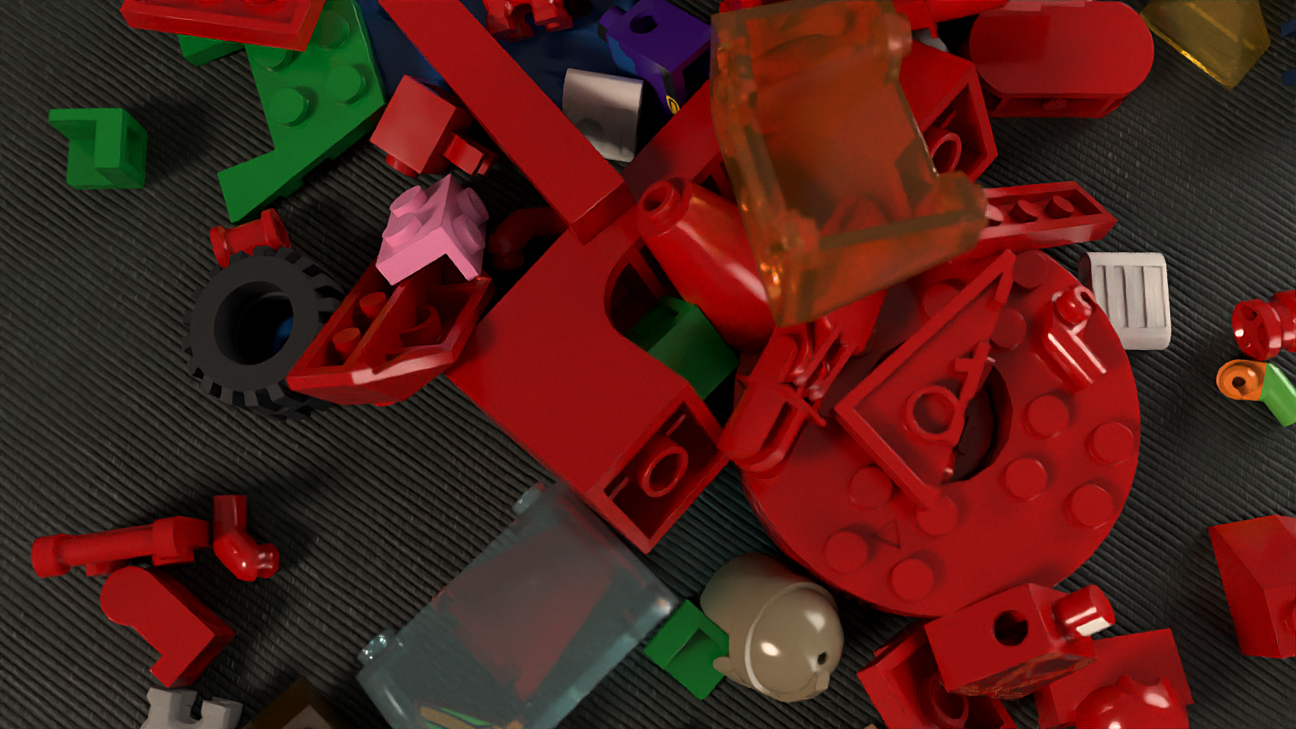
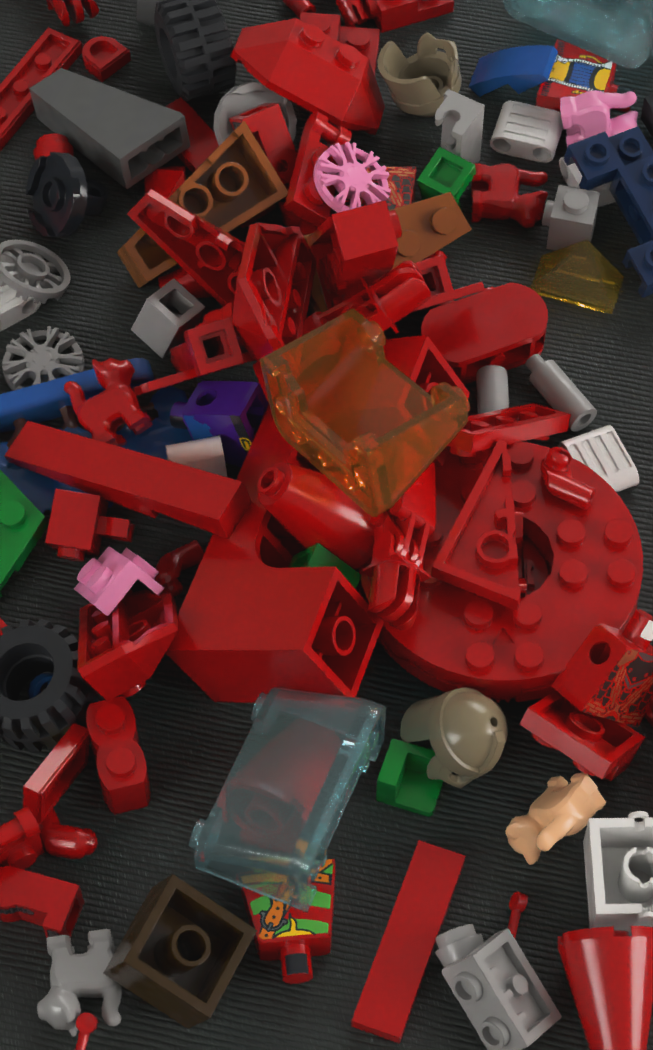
camera: 20 degrees left, 20 degrees down
none -> red tile [23,723,89,825]
none -> red brick [86,696,151,815]
none -> light grey cylinder [476,365,509,414]
none -> light grey cylinder [525,354,597,432]

